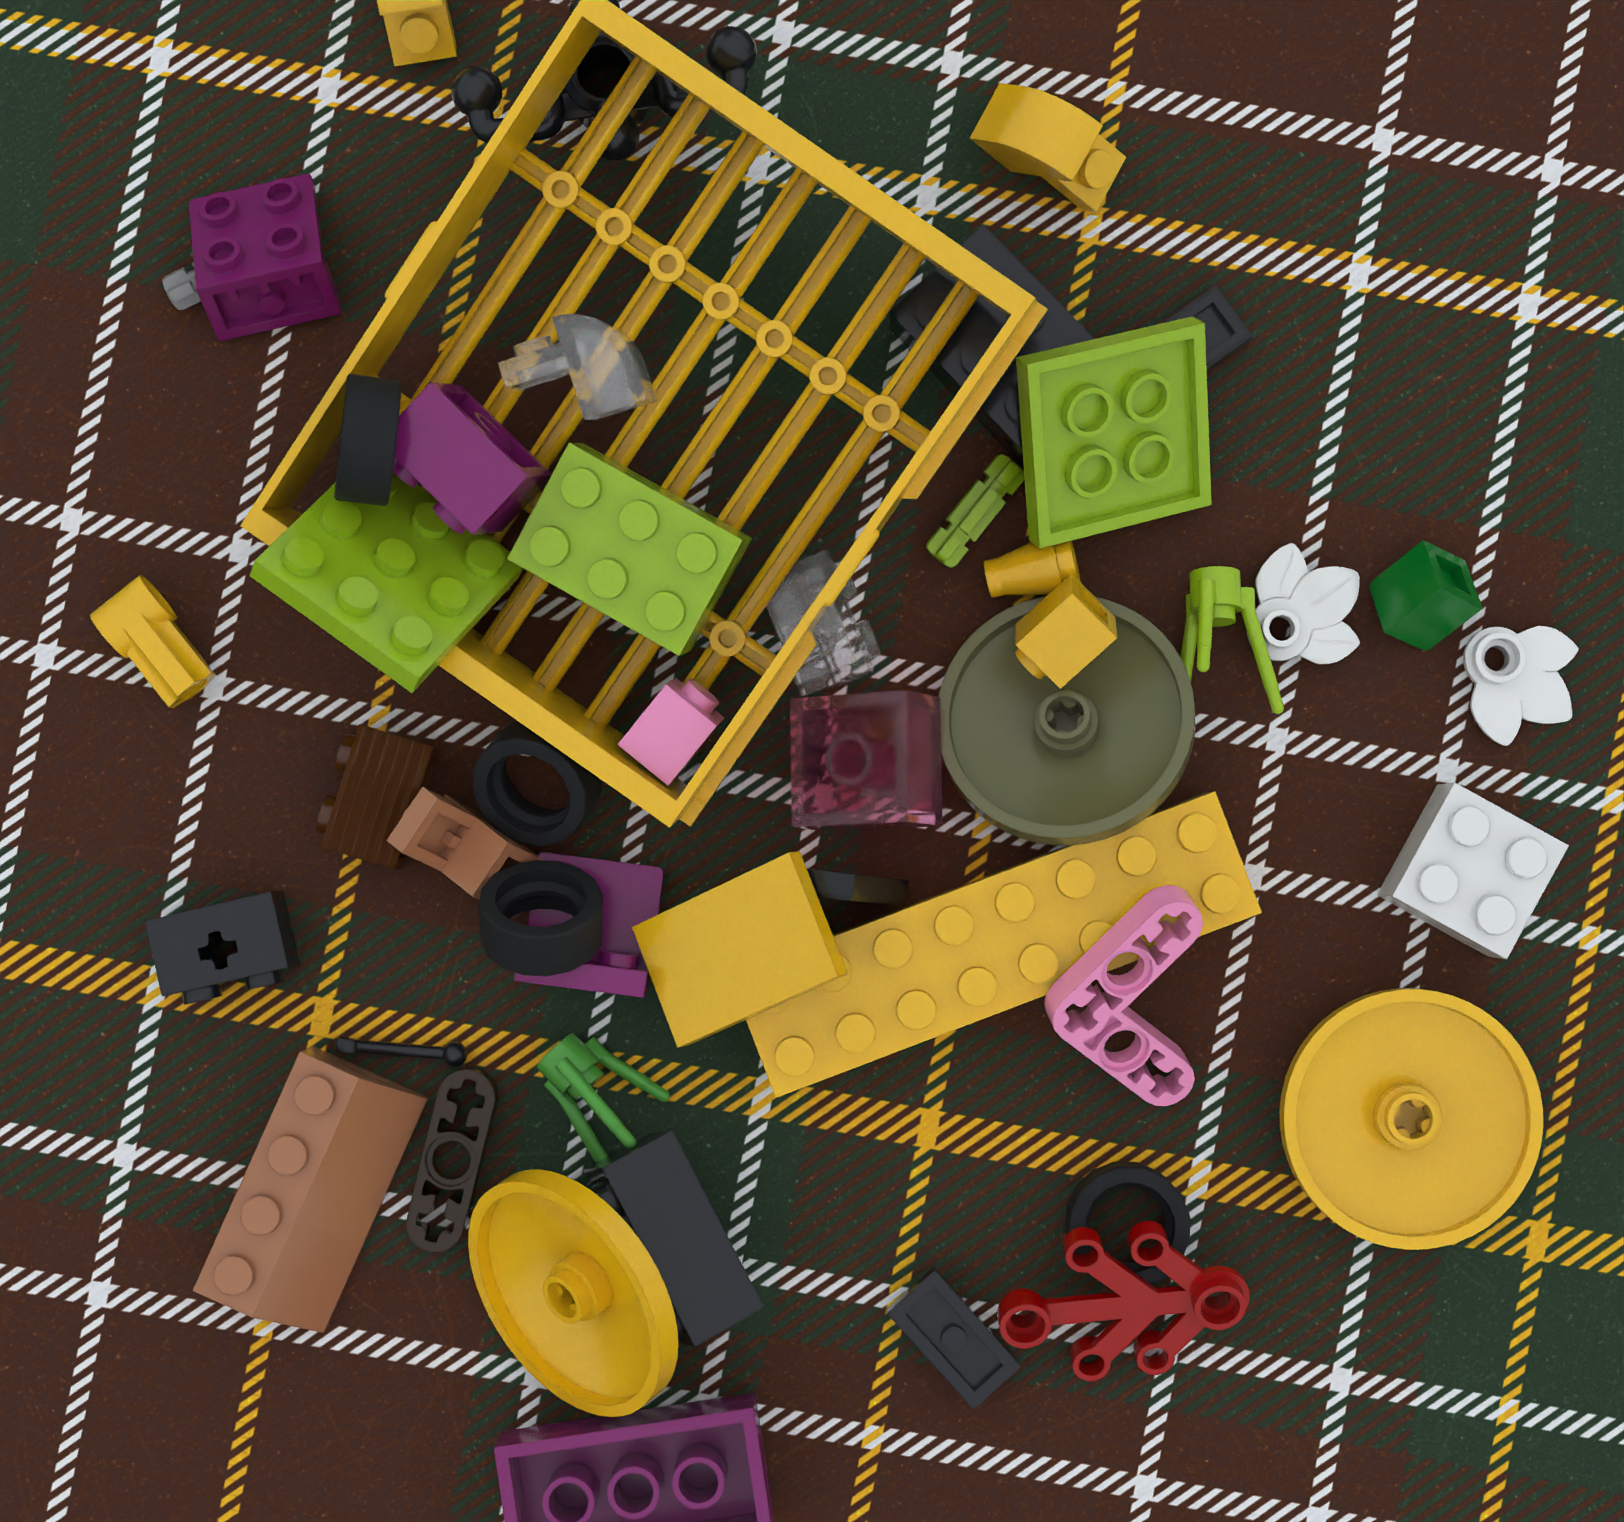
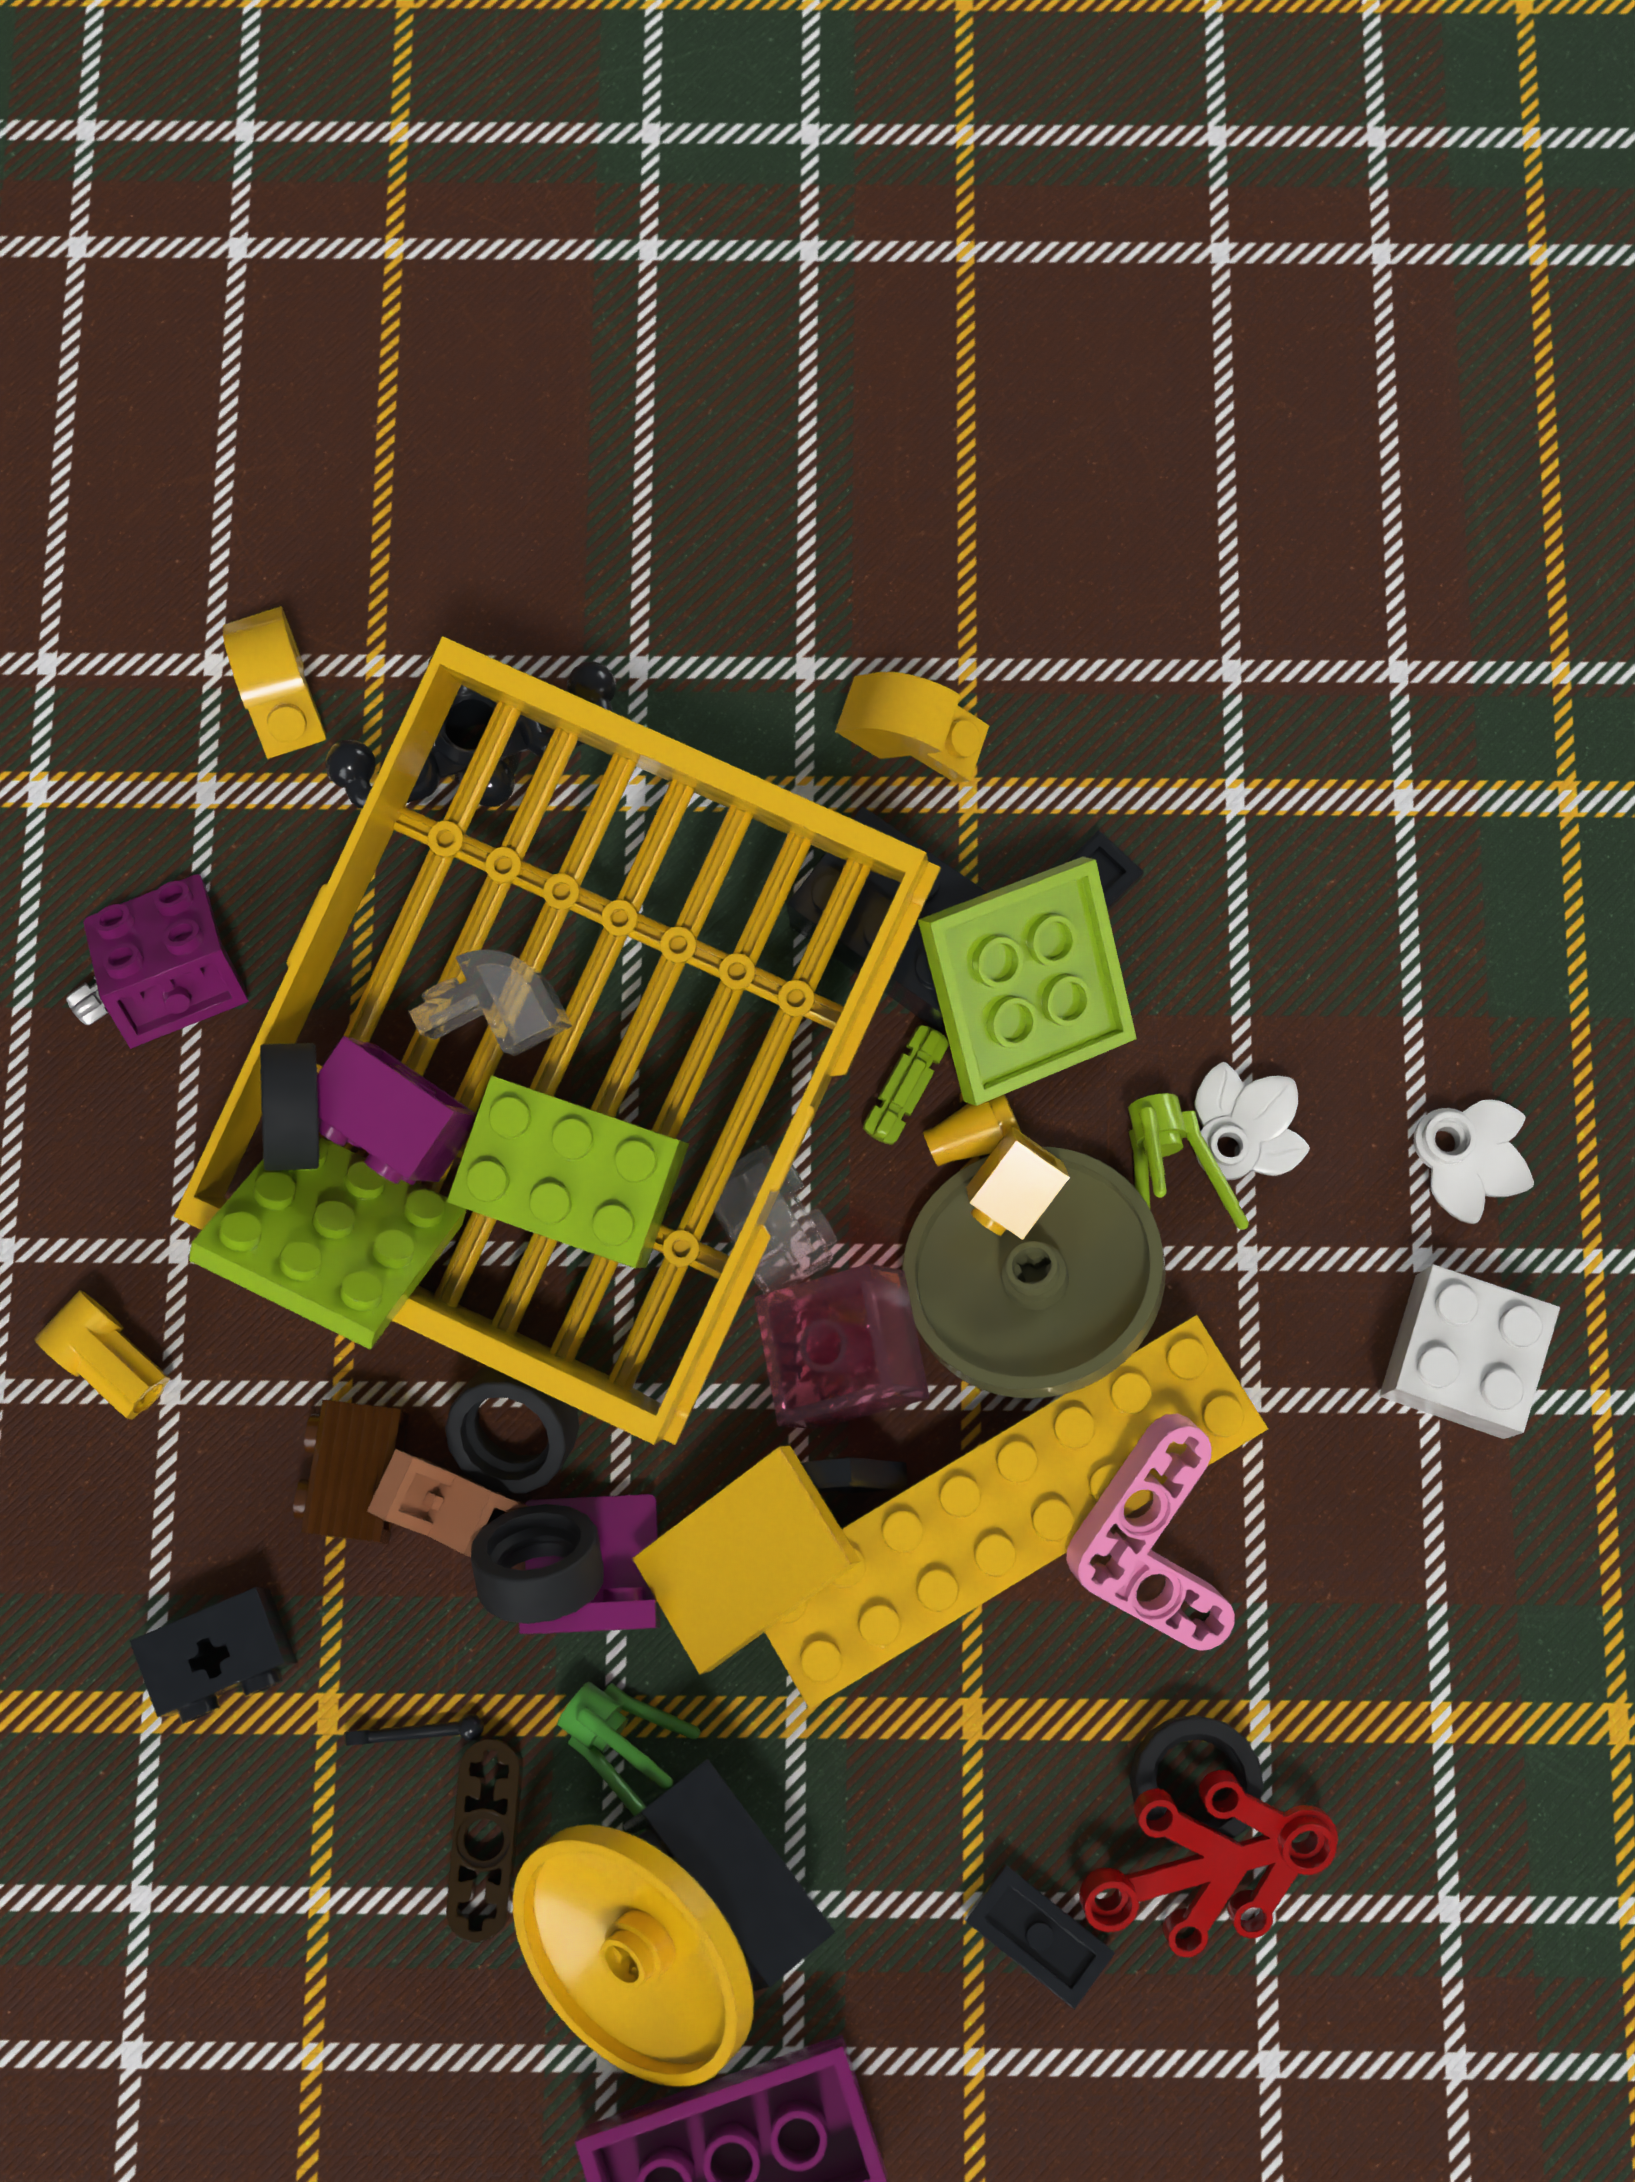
camera: 15 degrees left, 10 degrees down
nougat slope [193,1046,429,1333] -> none
bright pink brick [618,678,725,786] -> none
yellow dish [1279,988,1543,1250] -> none
green panel [1369,540,1483,651] -> none

